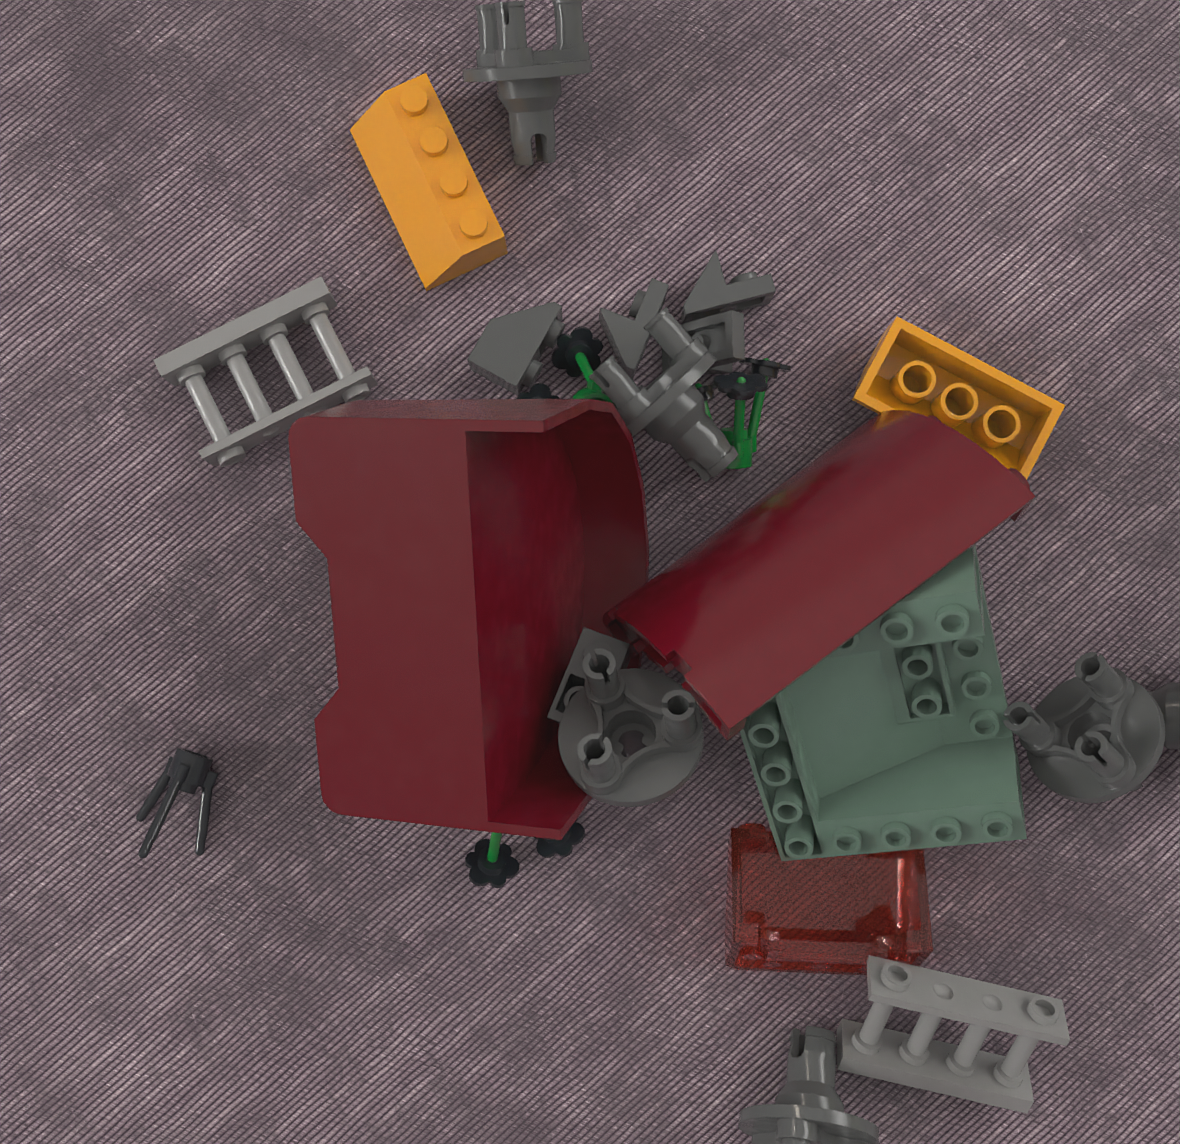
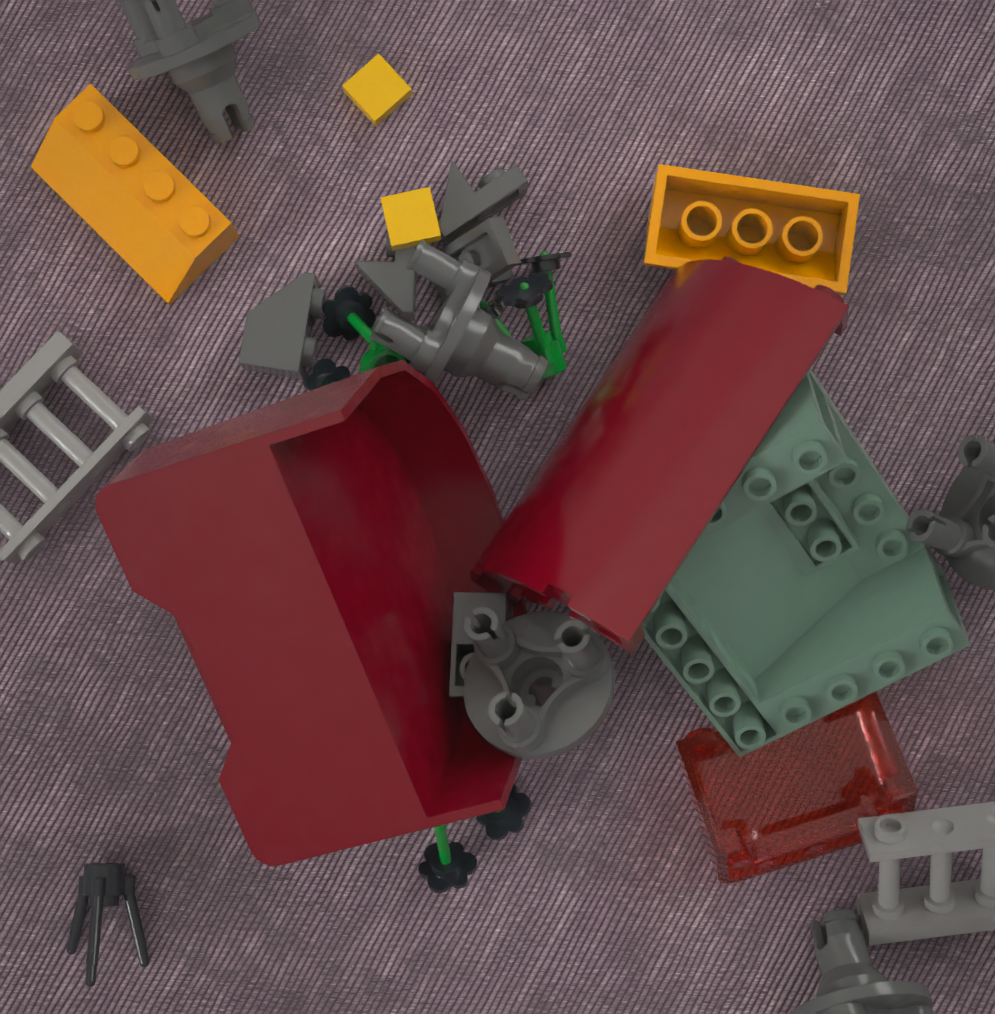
camera: 15 degrees left, 0 degrees up
none -> yellow tile [342,53,412,127]
none -> yellow tile [380,187,441,251]

